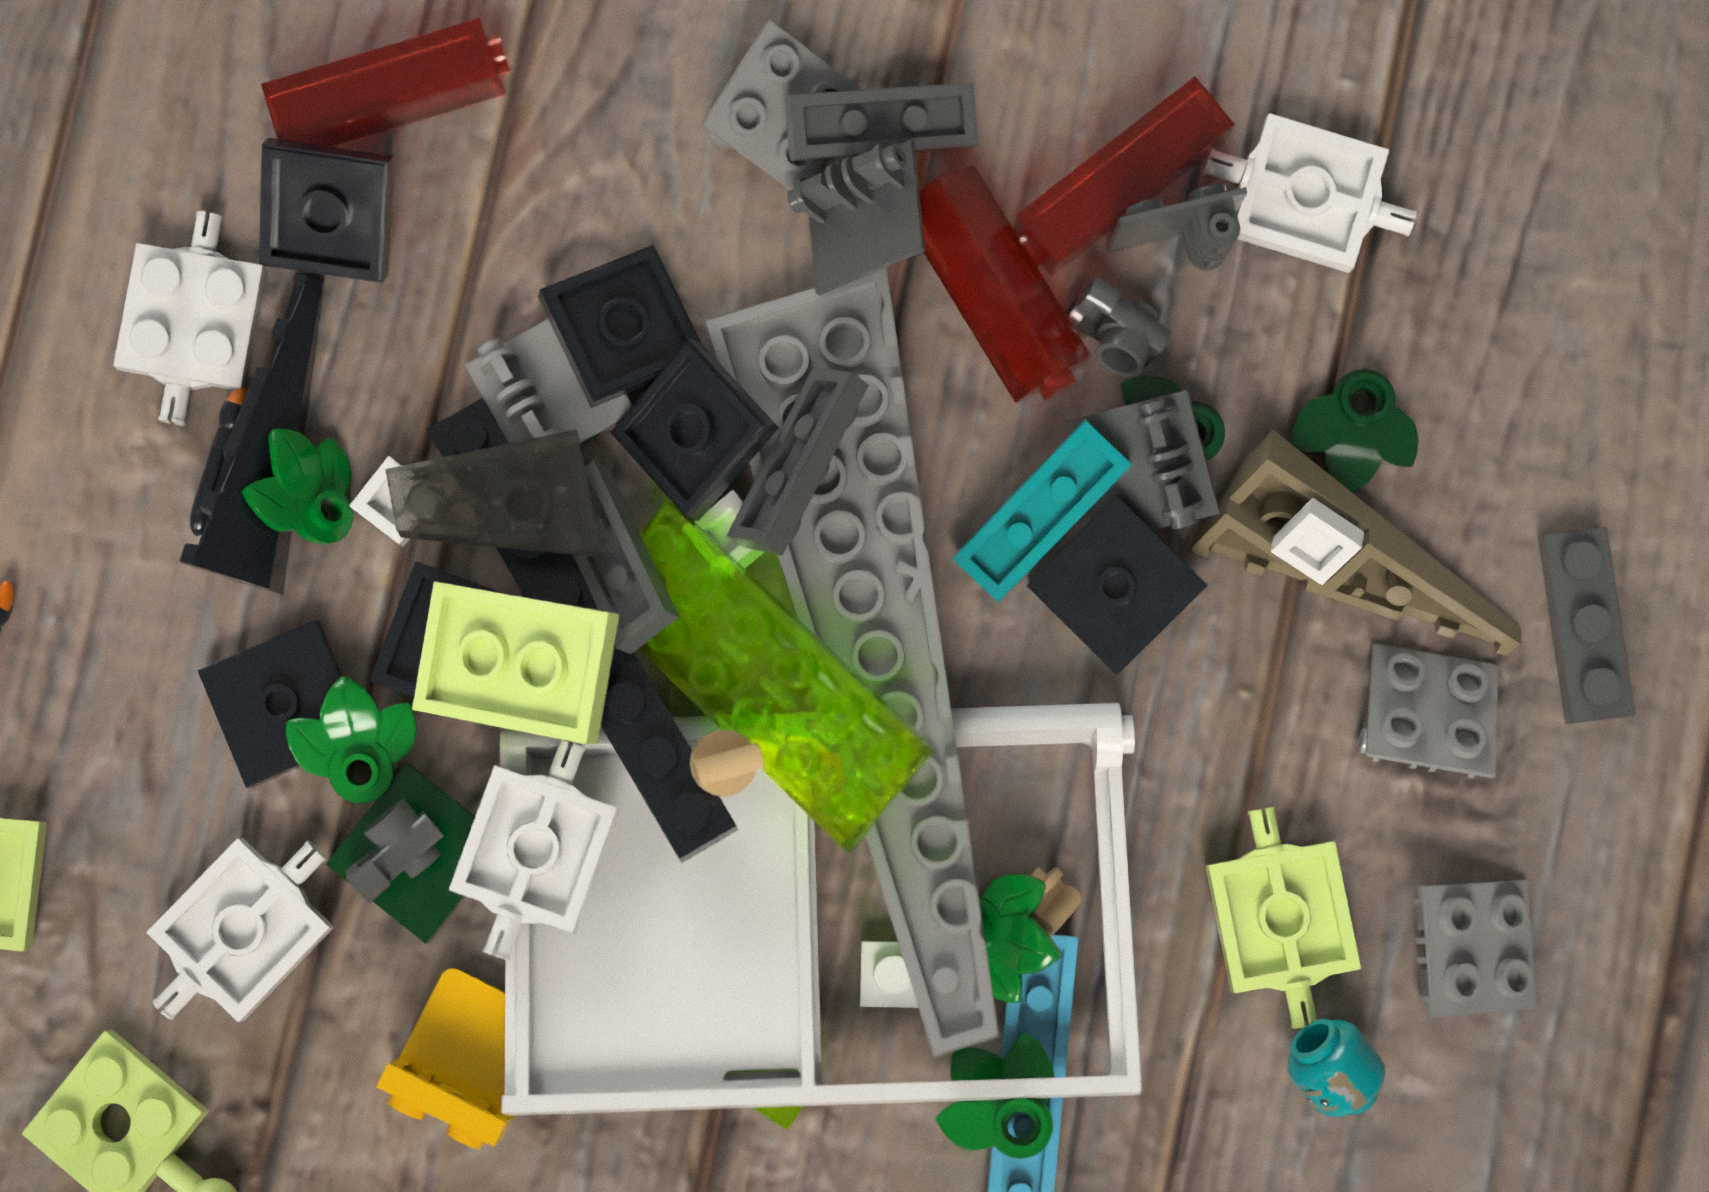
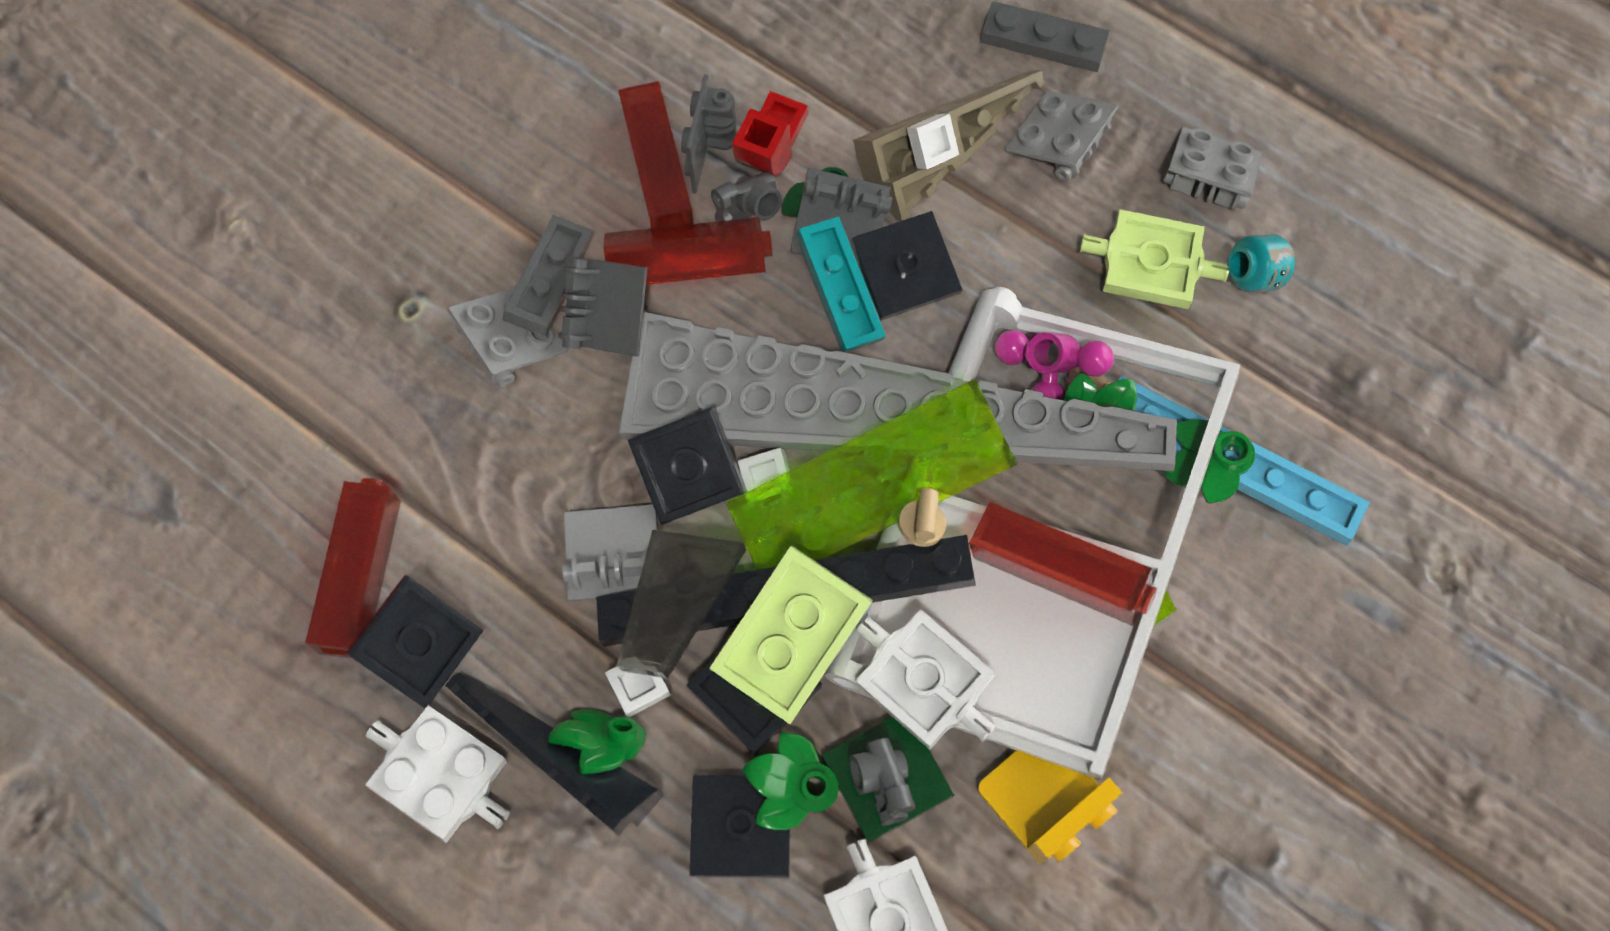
camera: 65 degrees left, 15 degrees down
black piece [190,387,248,536] -> none
black plate [537,245,701,408] -> none
dark grey plate [547,460,679,654] -> none
dark grey plate [727,367,869,555] -> none
white plate [860,941,919,1008] -> none
white plate [1203,113,1417,273] -> none
dark green plate [1290,369,1419,493] -> none
none -> red brick [732,91,809,176]
none -> clear red brick [969,502,1157,626]
none -> dark pink piece [995,330,1114,401]

